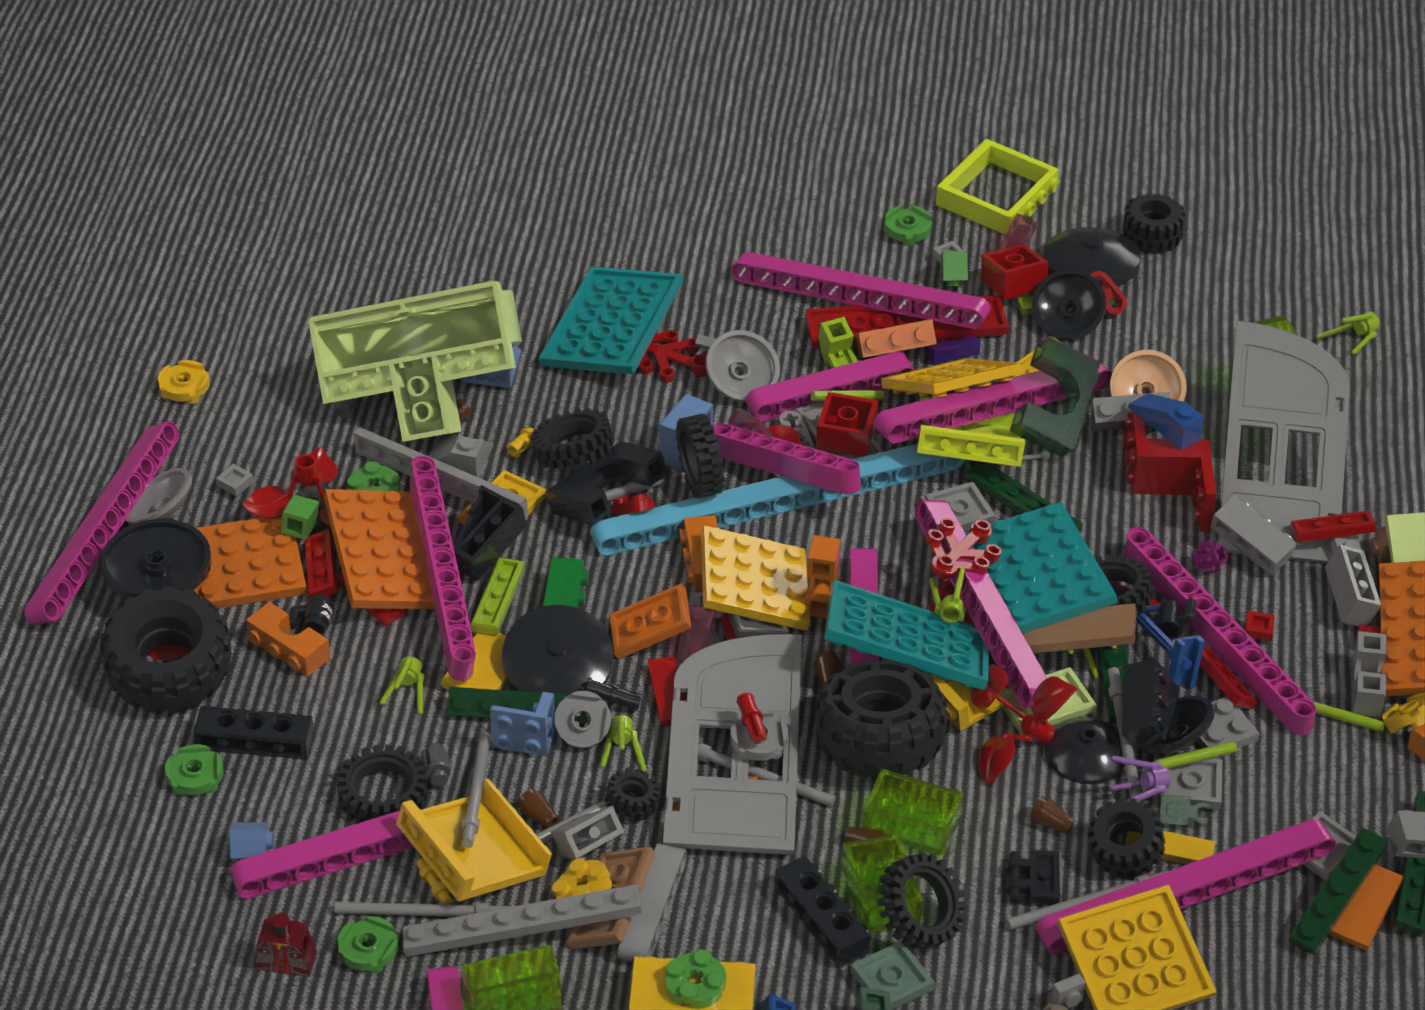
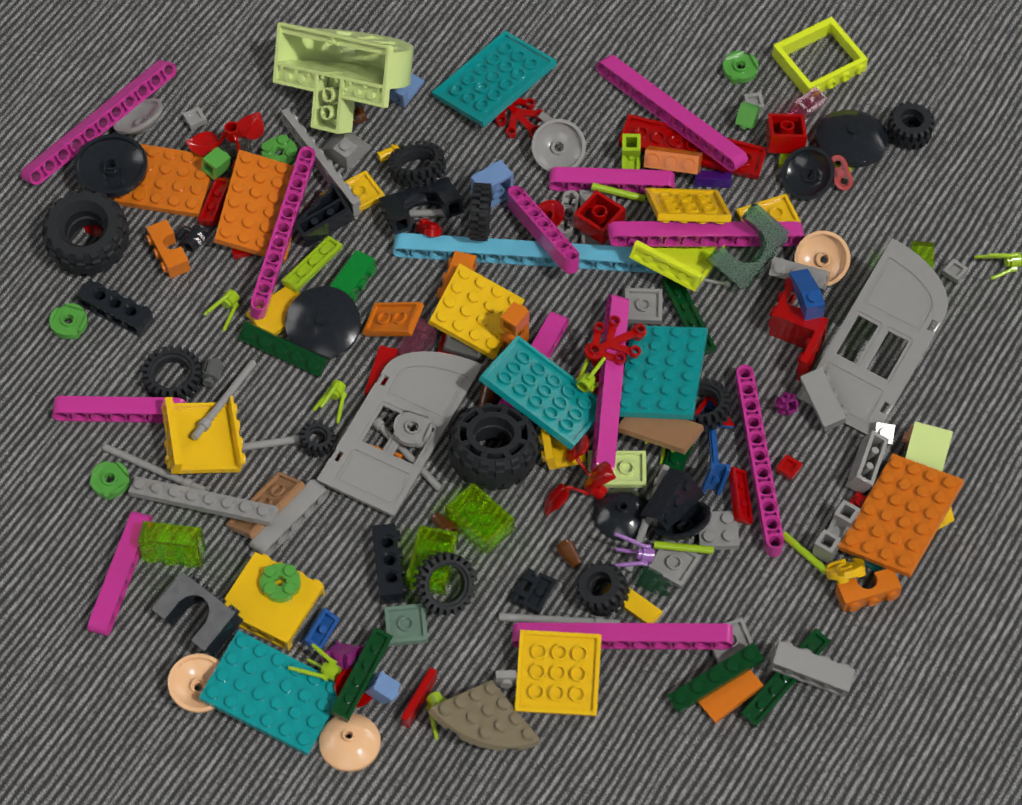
camera: 25 degrees right, 15 degrees up
yellow plate [158,360,210,404] -> none
medium blue brick [230,822,274,858] -> none
dark red torso [254,913,317,977] -> none
medium blue bracket [490,692,556,756] -> none
reddish brown cone [517,788,559,829] -> none
light grey slope [551,806,624,859] -> none
yellow plate [552,858,612,899] -> none
light grey plate [554,691,611,748] -> none
black pin [584,678,642,711] -> none
clear pink slope [728,408,774,437] -> none
red axle [736,692,767,744] -> none
black piece [1155,598,1196,640] -> none
red tile [1291,511,1376,543] -> none

